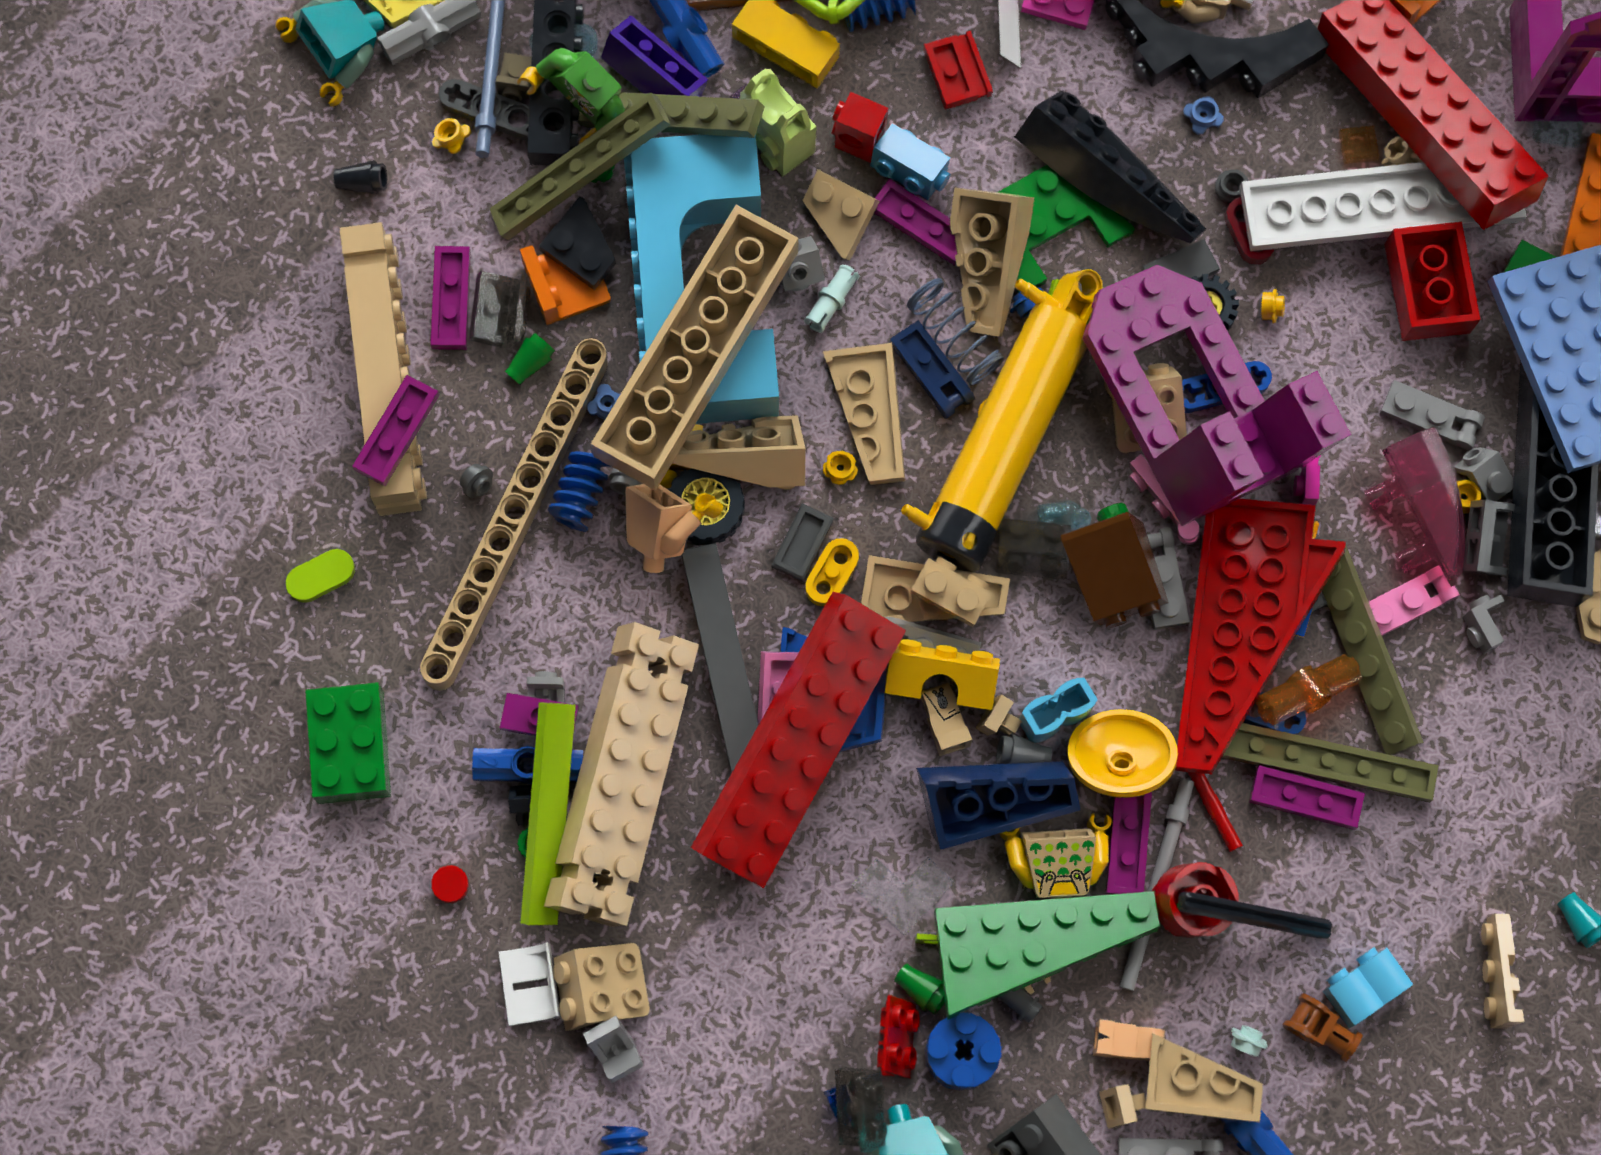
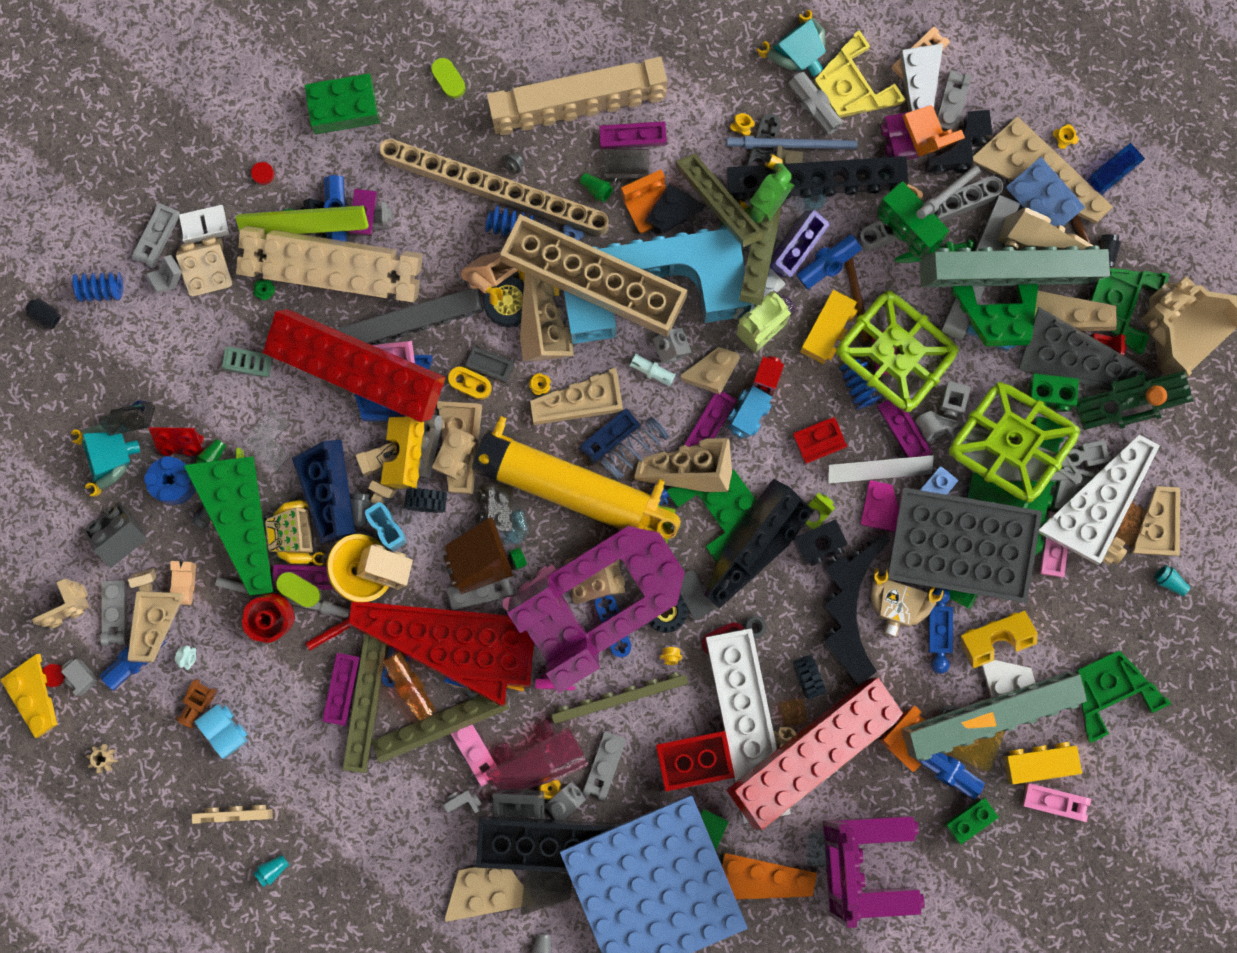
camera: 90 degrees right, 5 degrees up
black cone [334,160,388,195] -> none
magenta plate [352,375,440,487] -> none
black axle [1177,891,1333,939] -> none
medium blue plate [1183,96,1224,134] -> none
none -> light grey plate [132,203,180,268]
none -> sand green slope [222,347,273,378]
none -> green plate [253,279,275,300]
none -> lime tile [277,572,321,607]
none -> tan brick [356,544,413,590]
none -> black bush [404,488,447,513]
none -> olive plate [552,672,688,724]
none -> black brick [792,519,848,566]
none -> black bush [793,654,826,700]
none -> lime bracket [806,492,835,530]

